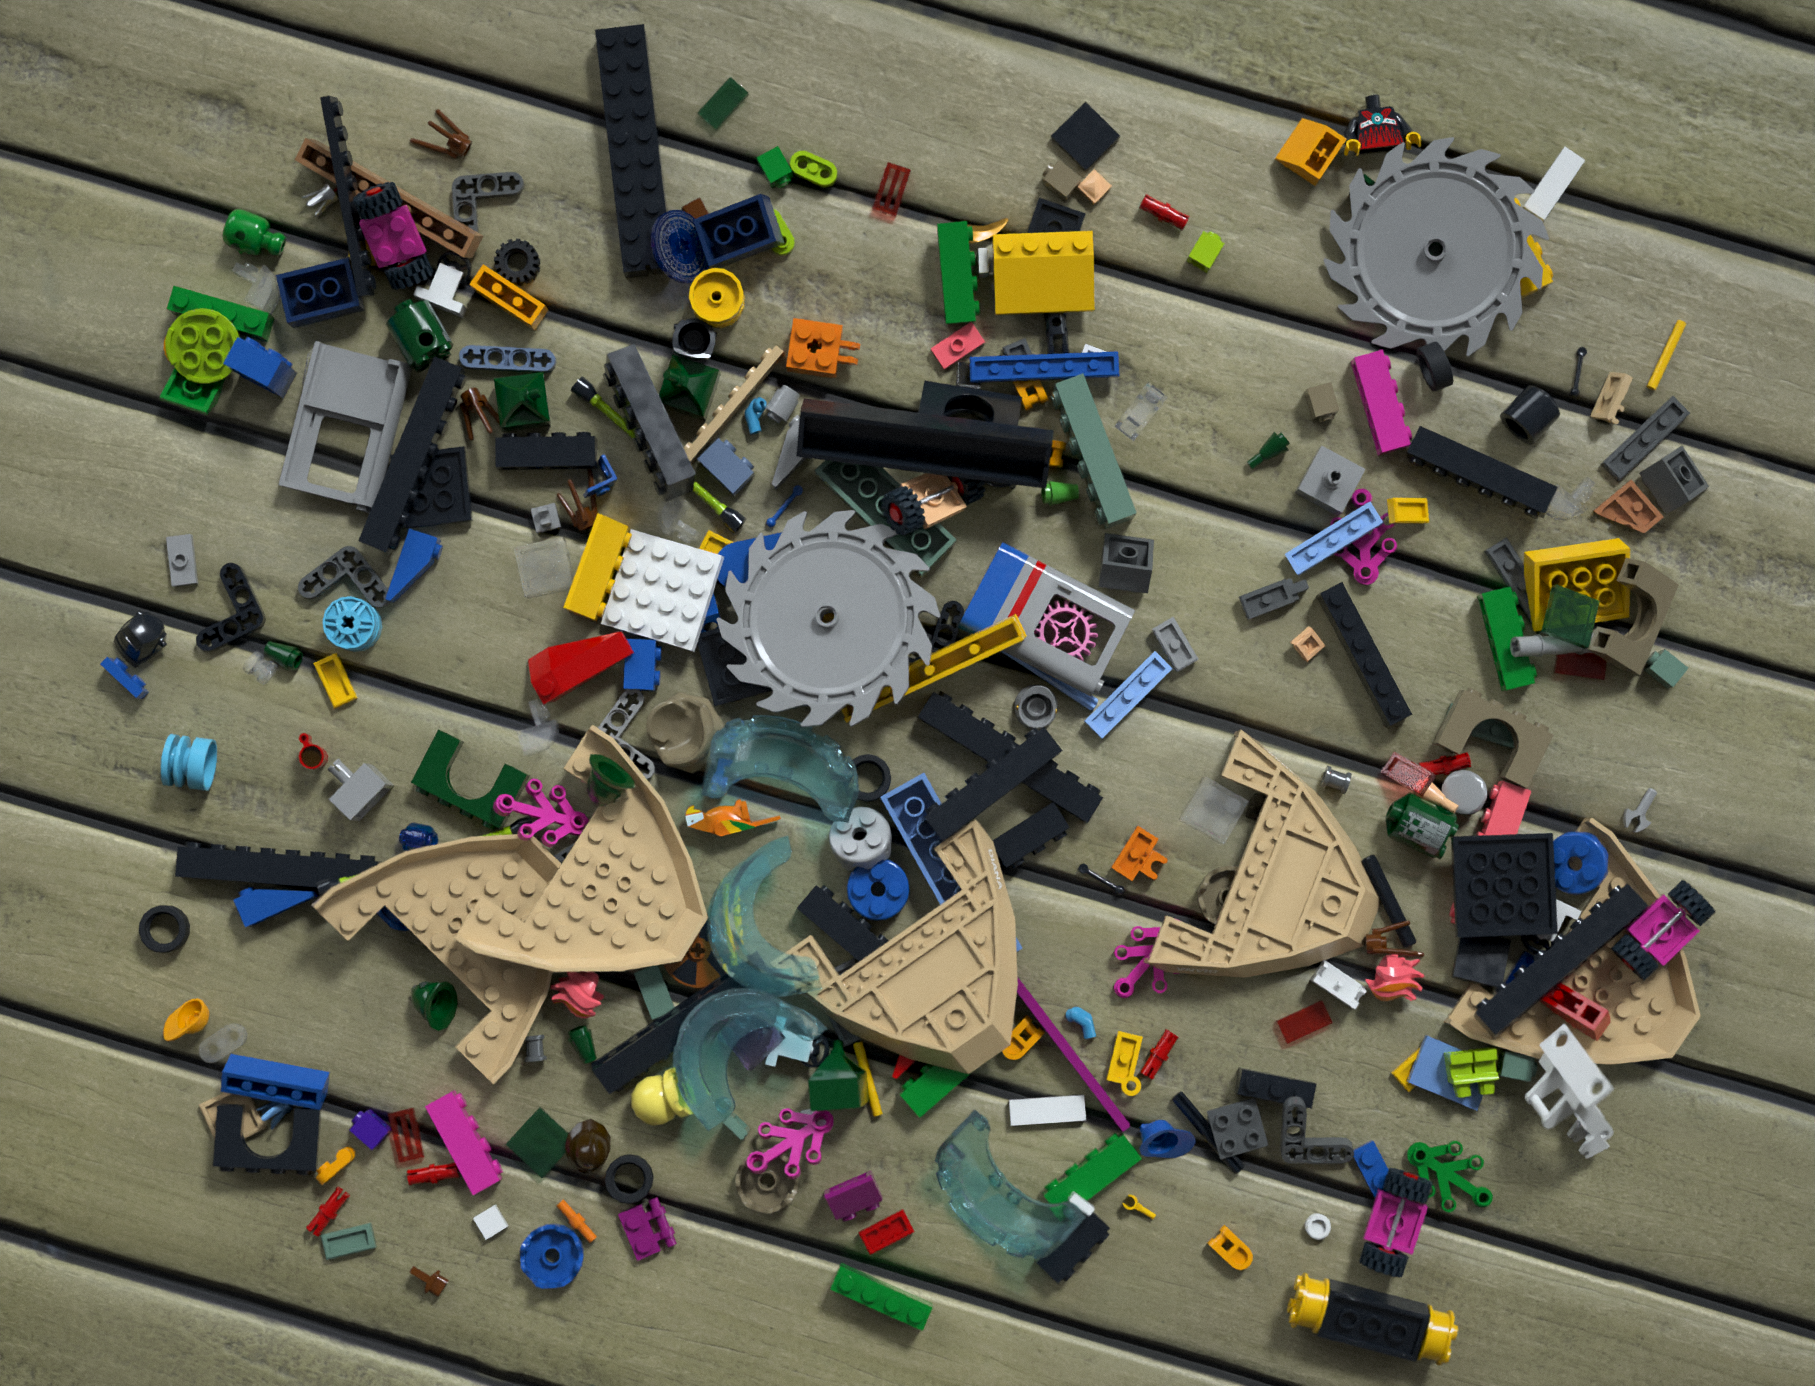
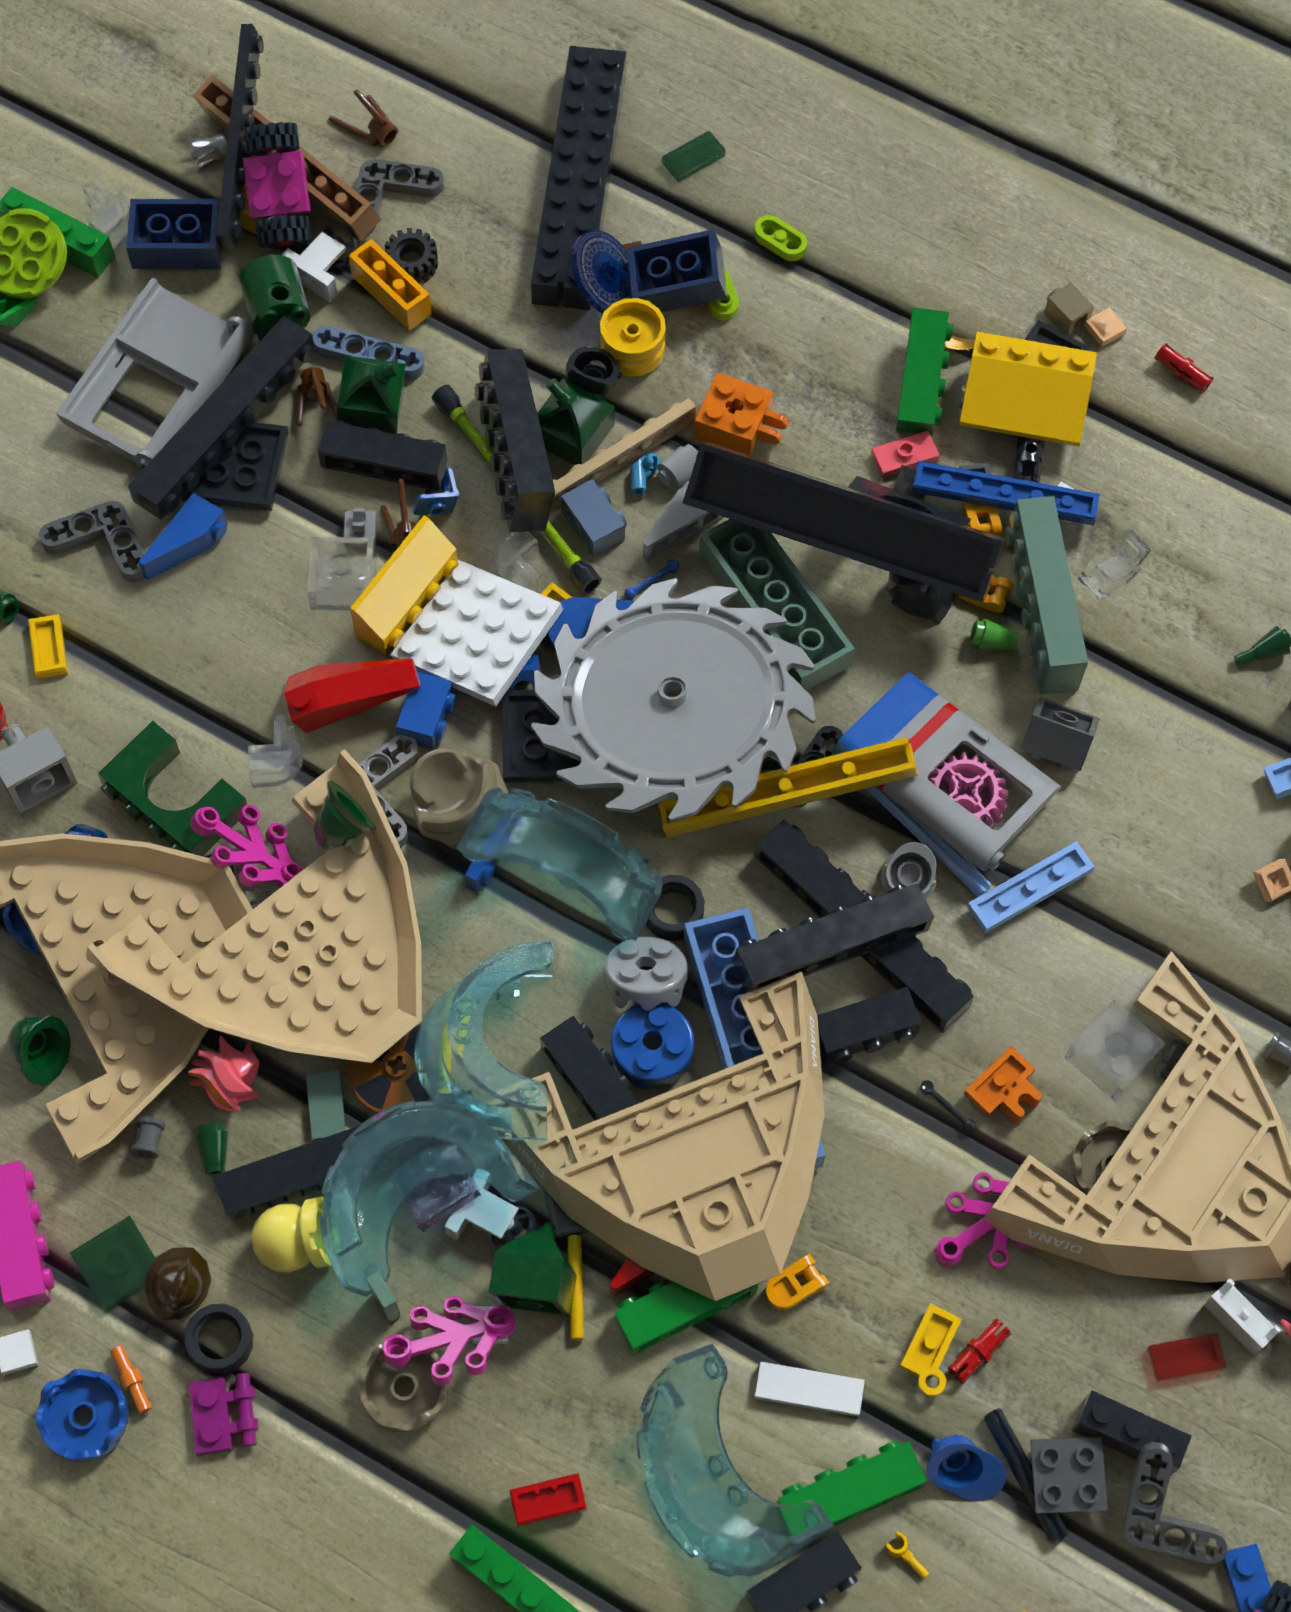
camera: 15 degrees right, 20 degrees down
green piece [222,209,286,256] -> none
blue brick [223,337,297,398] -> none
medium azure wheel [322,596,382,652] -> none
orange animal [685,799,781,836] -> none
green brick [756,146,793,188] -> none
magenta slope [824,1170,883,1222] -> none
clear red tile [873,162,911,217] -> none
plate [881,473,985,535] -> none
white tile [978,248,989,278] -> none
magenta tile [1017,976,1130,1132] -> none
black tile [1051,101,1120,172] -> none
dark azure arm [1065,1007,1096,1039] -> none
white tile [1068,1191,1095,1216] -> none
light grey plate [1152,617,1199,672] -> none
lime brick [1186,231,1225,273] -> none
dark grey hinge [1238,578,1309,620] -> none

